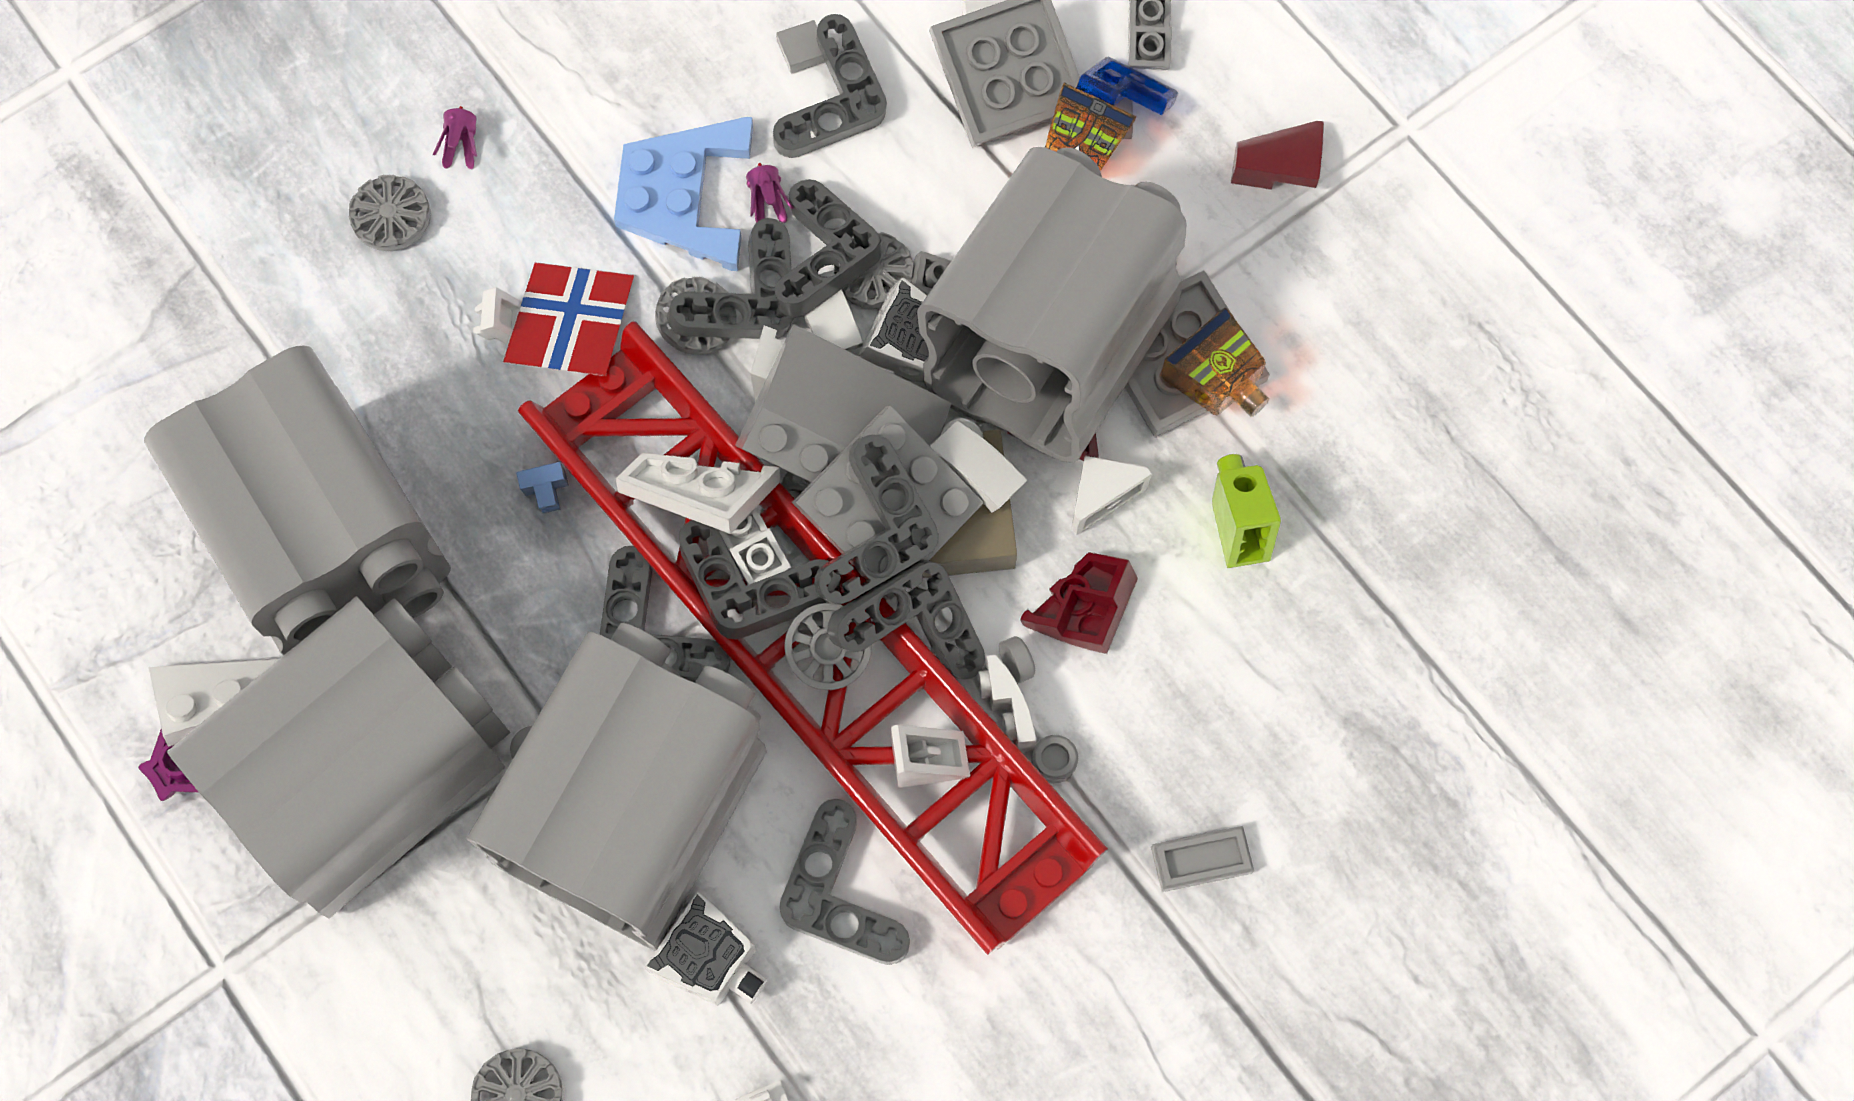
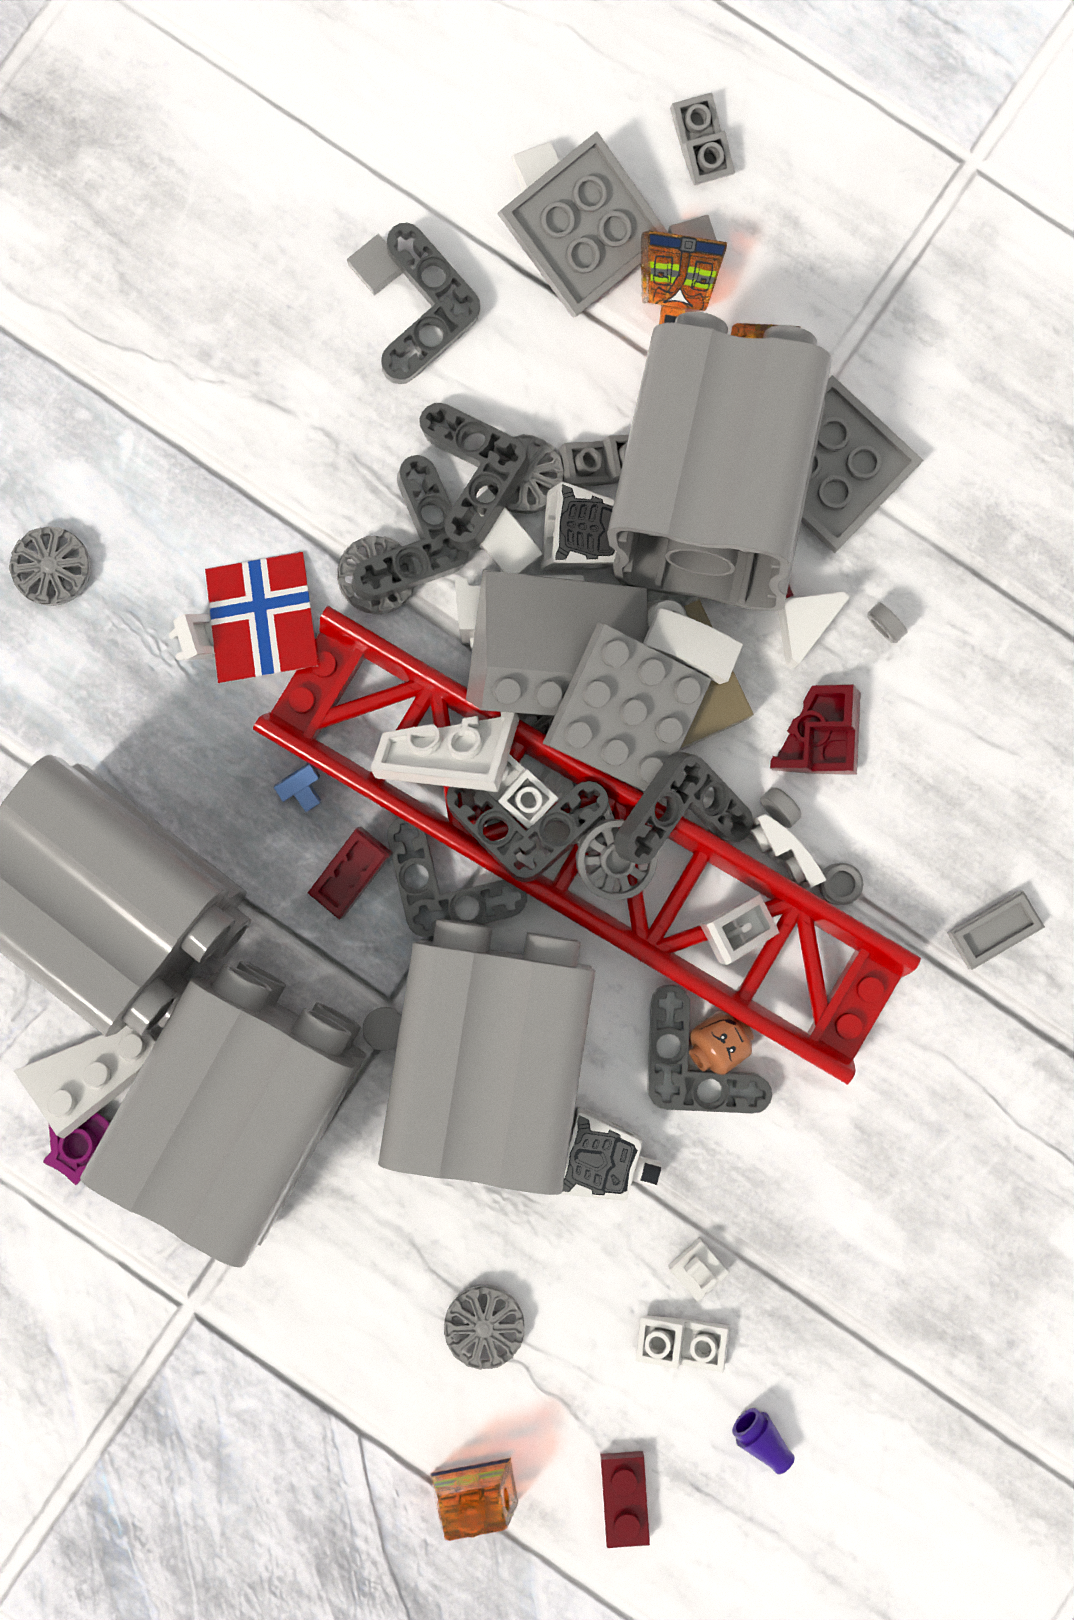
camera: 20 degrees left, 15 degrees up
flat silver piece [432,106,477,169] -> none
light blue wing [614,117,753,271] -> none
flat silver piece [746,163,794,223] -> none
dark grey beam [814,435,939,604] -> none
clear blue tile [1076,56,1179,115] -> none
clear orange torso [1160,307,1270,417] -> none
lime torso [1212,454,1281,568] -> none
dark red slope [1231,121,1324,190] -> none
none -> dark red plate [307,826,393,920]
none -> nougat head [689,1011,754,1075]
none -> light grey tile [867,602,908,643]

